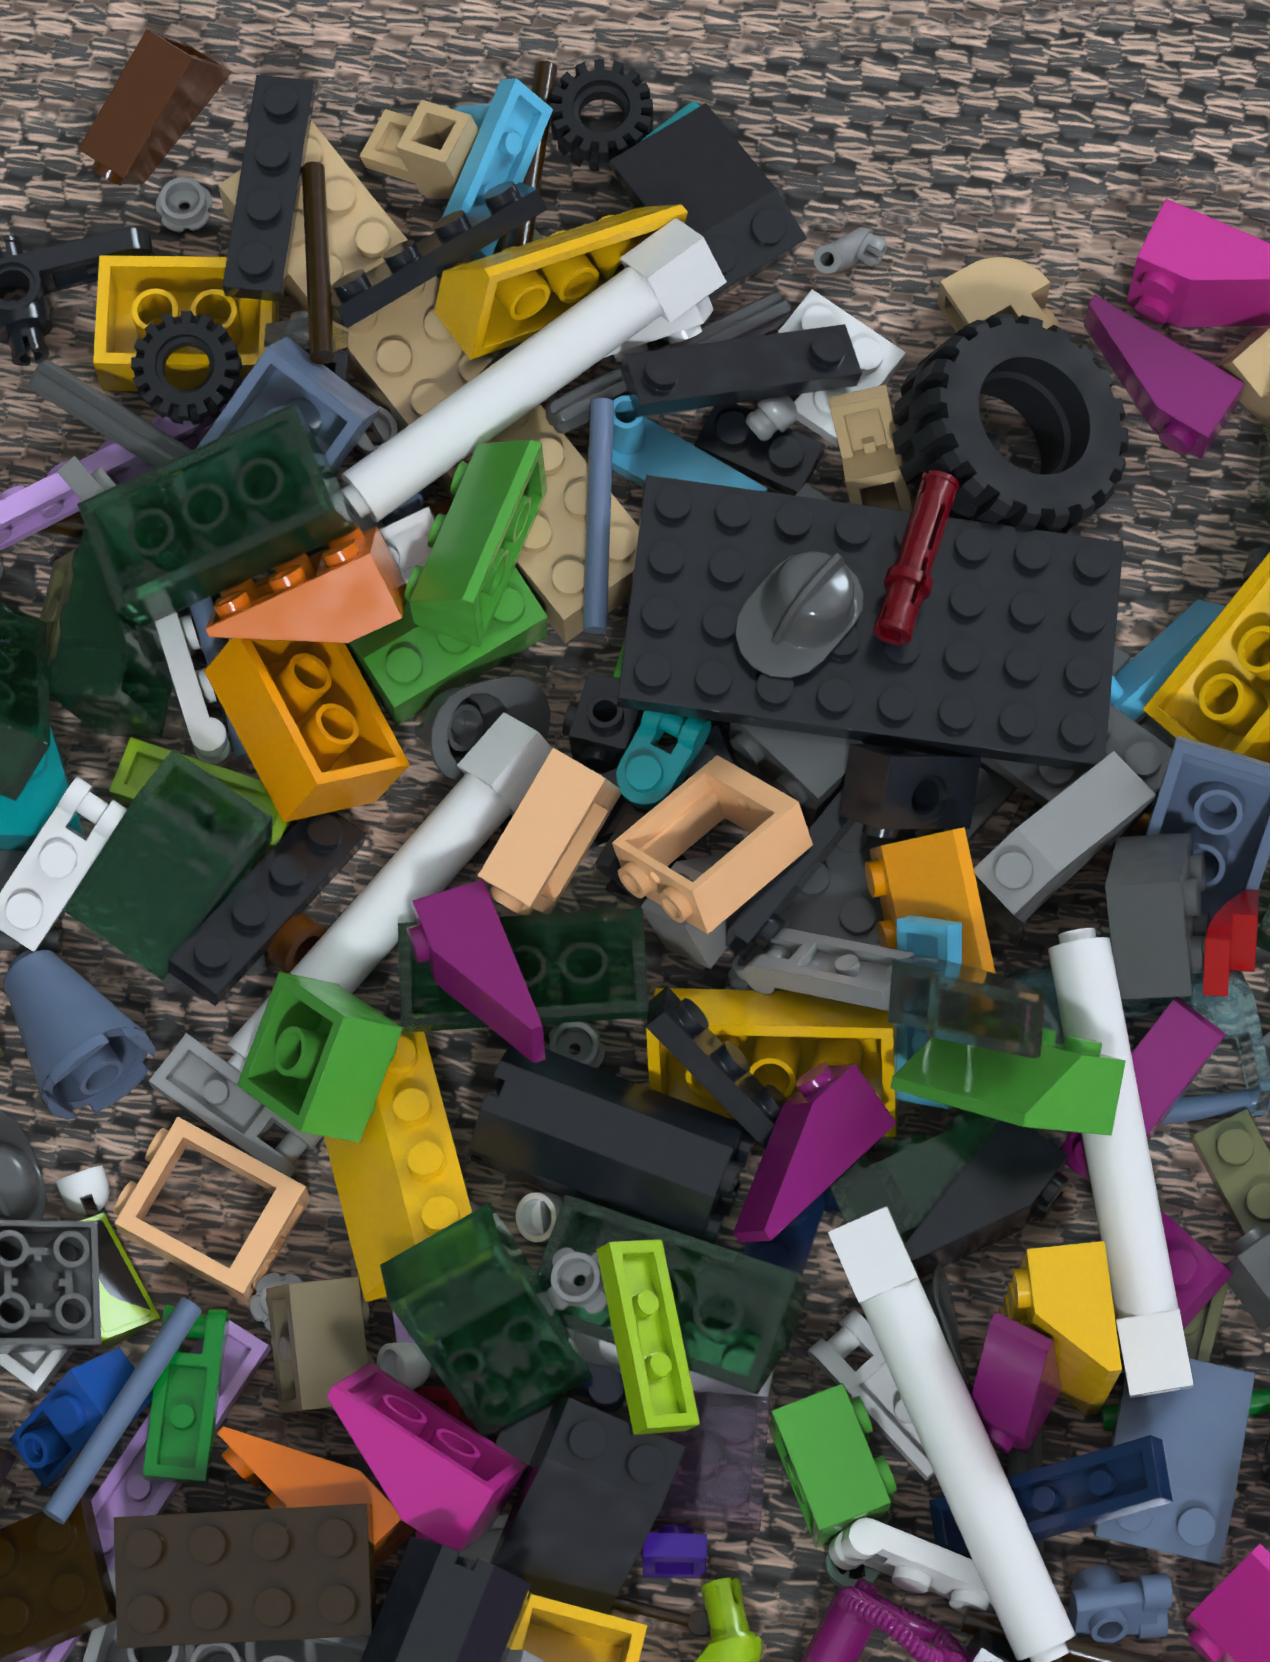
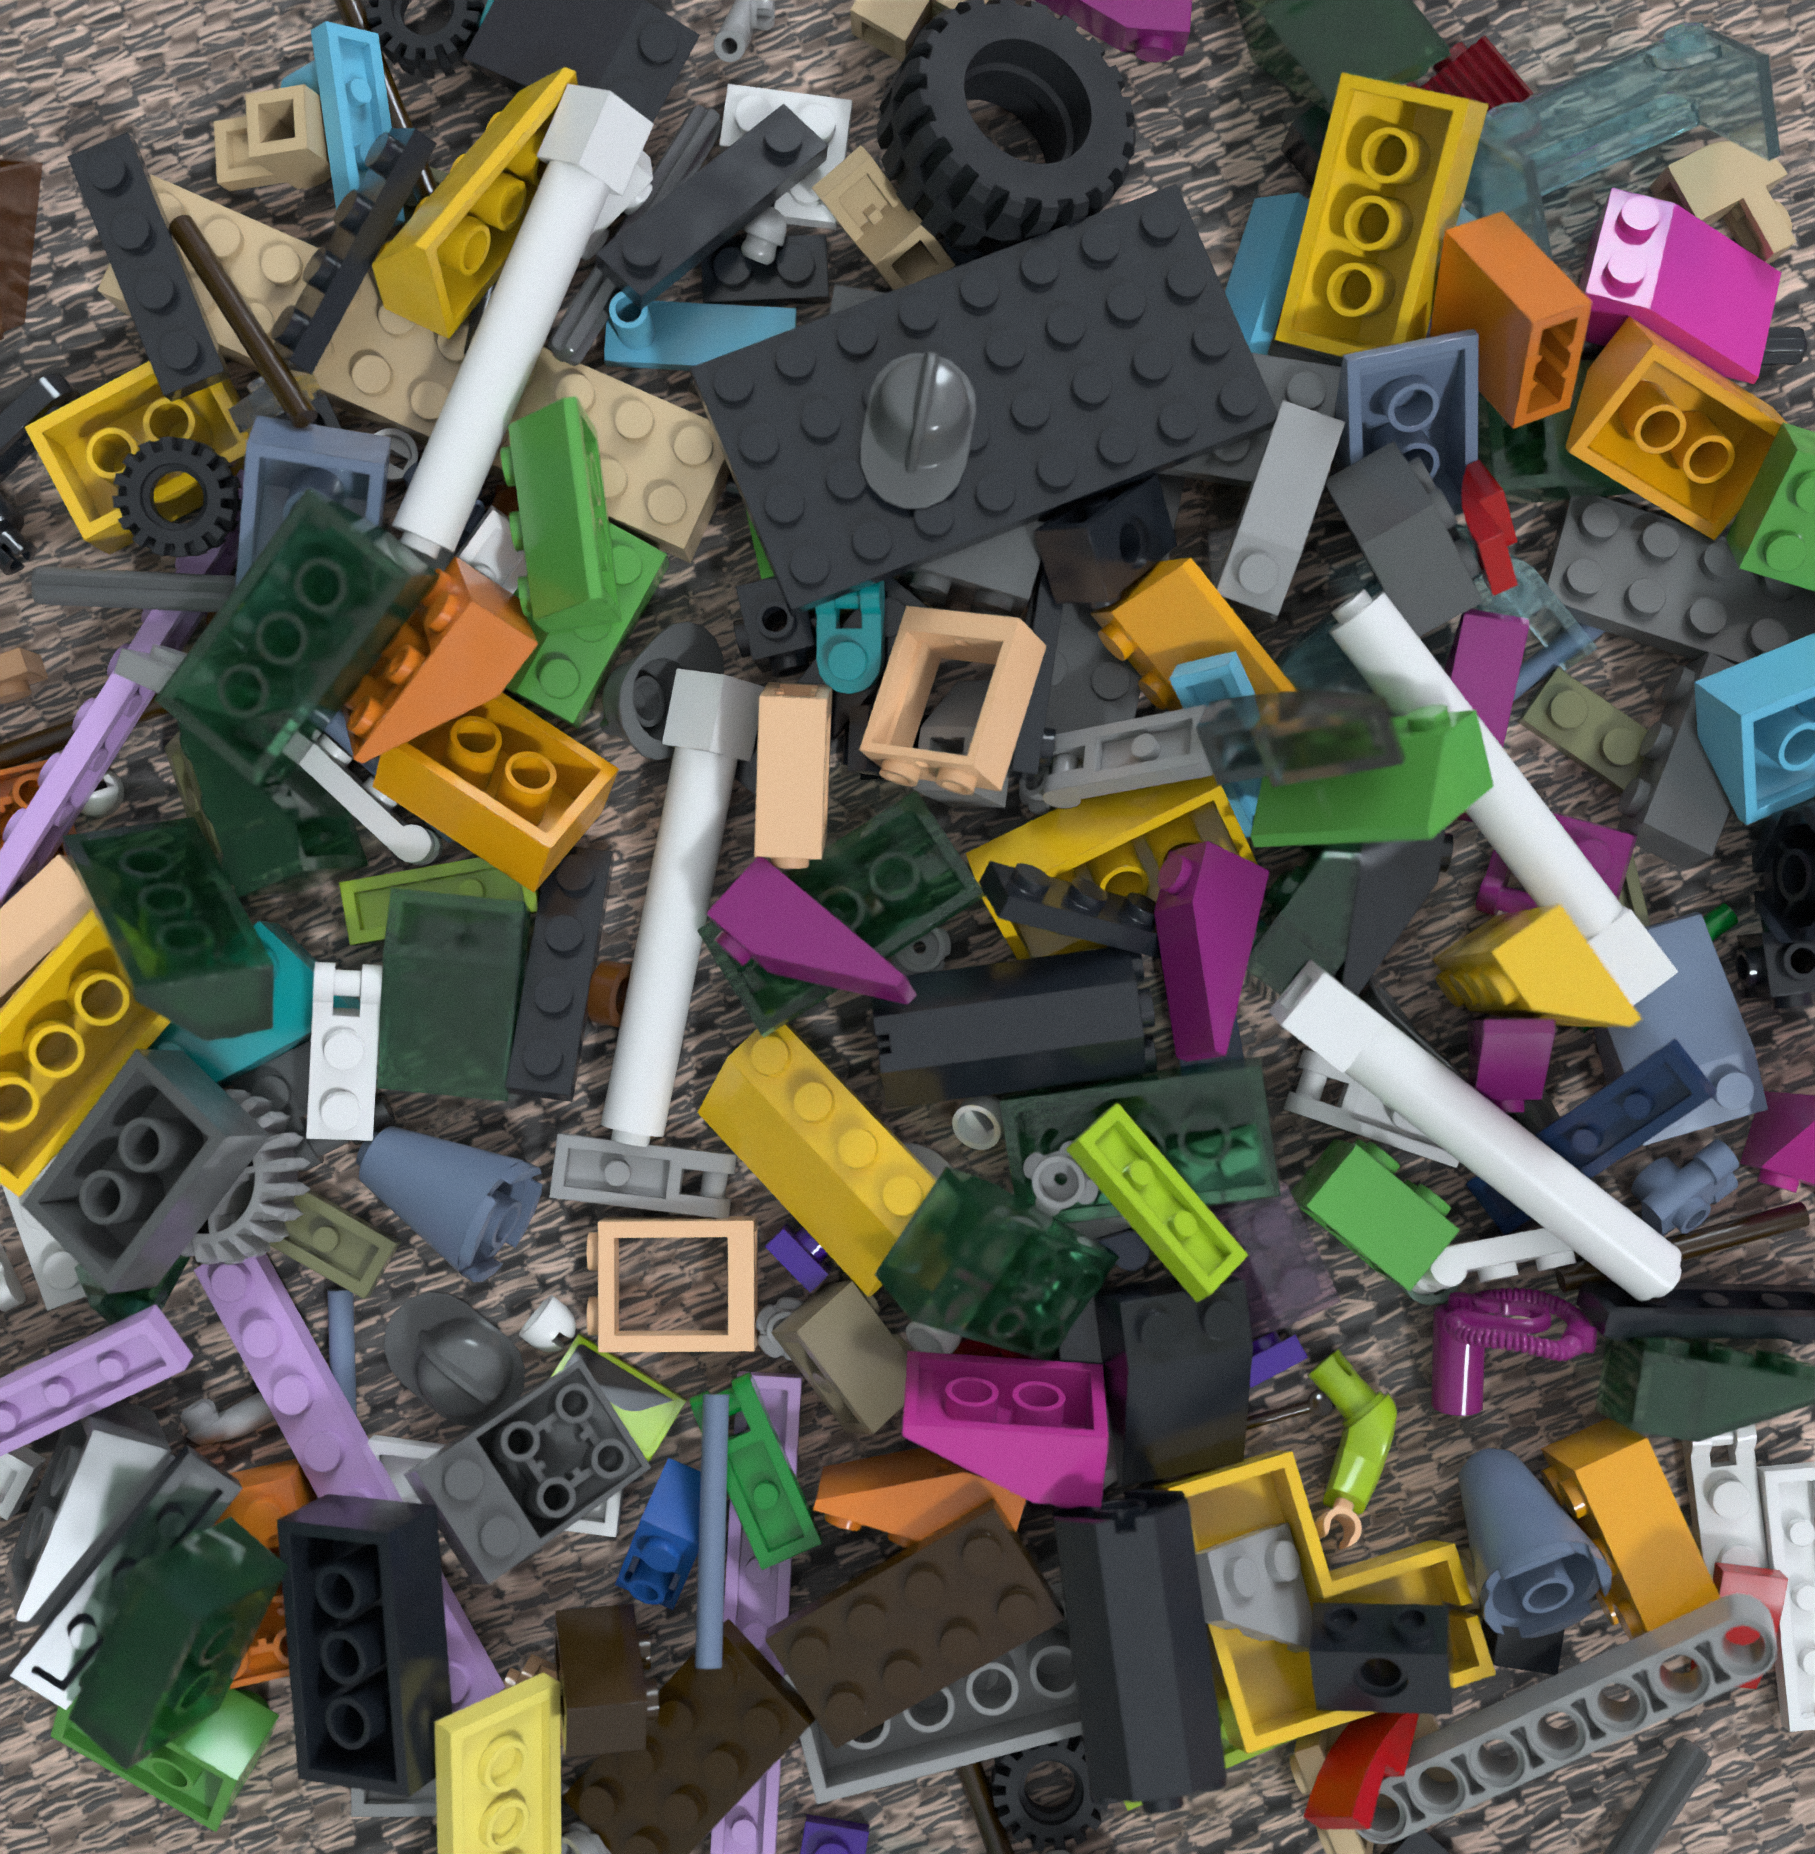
camera: 30 degrees left, 15 degrees up
light grey plate [156,177,213,233] -> none
bright green brick [237,972,403,1143] -> none
sand blue bar [583,398,614,634] -> none
dark red pin [873,470,960,646] -> none
none -> dark purple plate [765,1223,831,1293]

